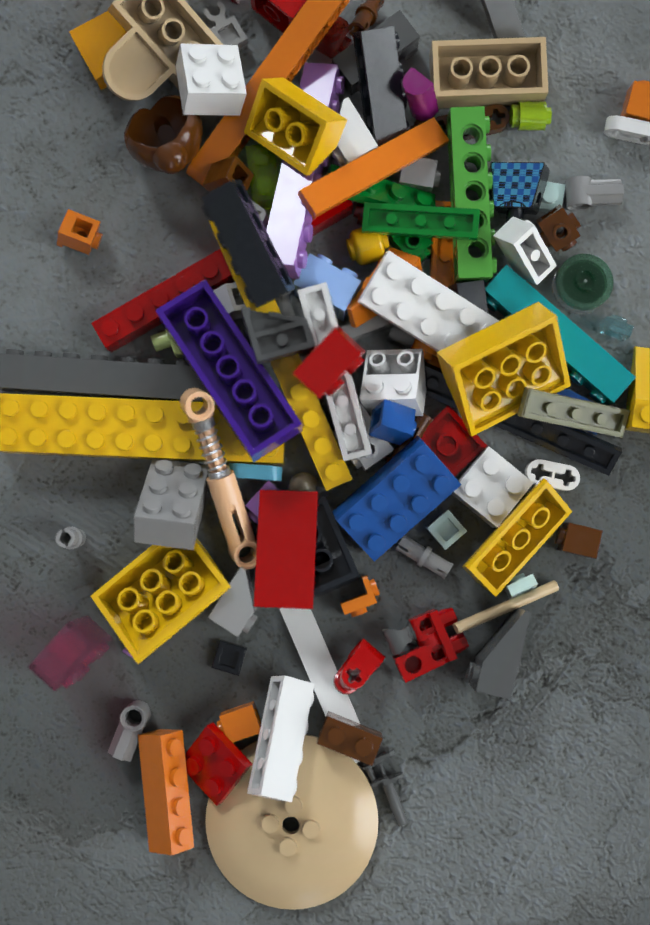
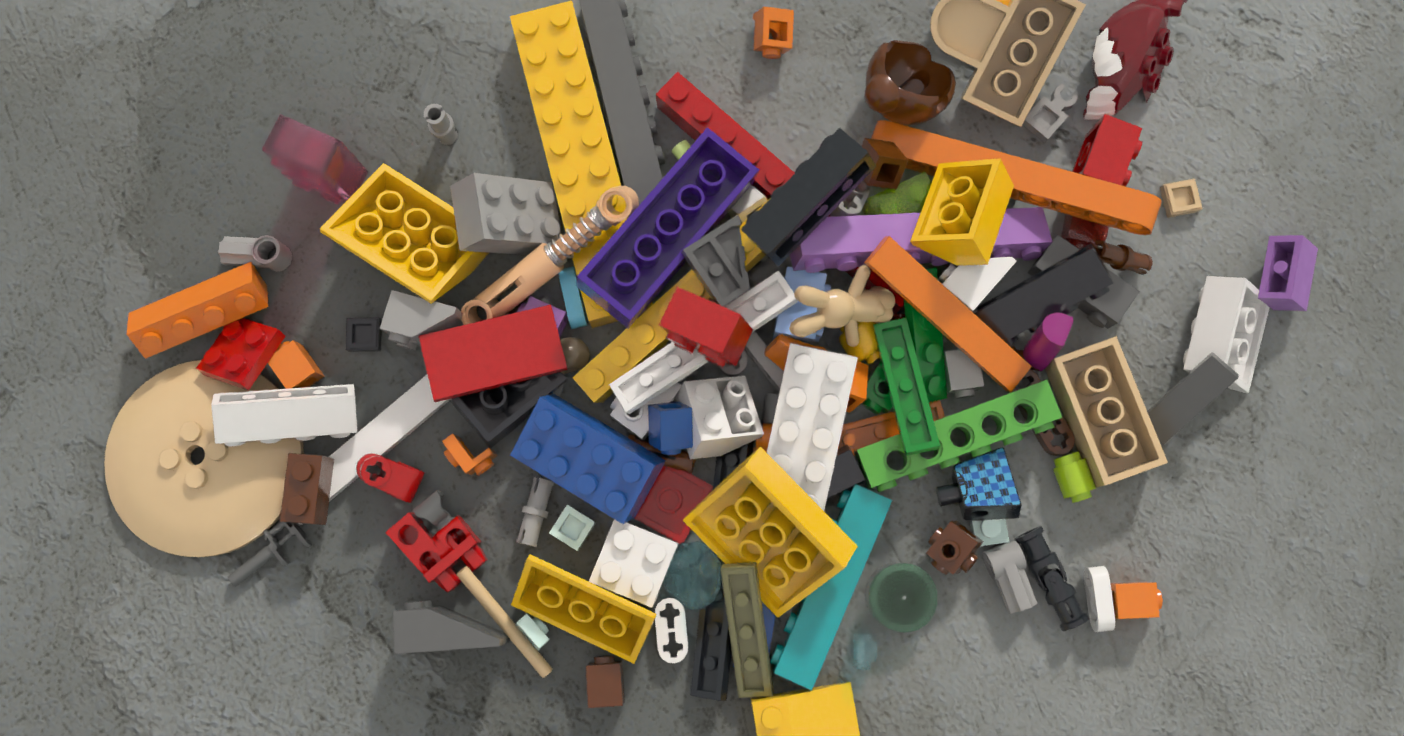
camera: 75 degrees right, 5 degrees down
white brick [176,44,247,116] -> none
white brick [493,217,557,285] -> none
none -> clear light blue dish [664,541,722,610]
none -> tan animal [789,265,895,347]
none -> black piece [1014,526,1090,631]

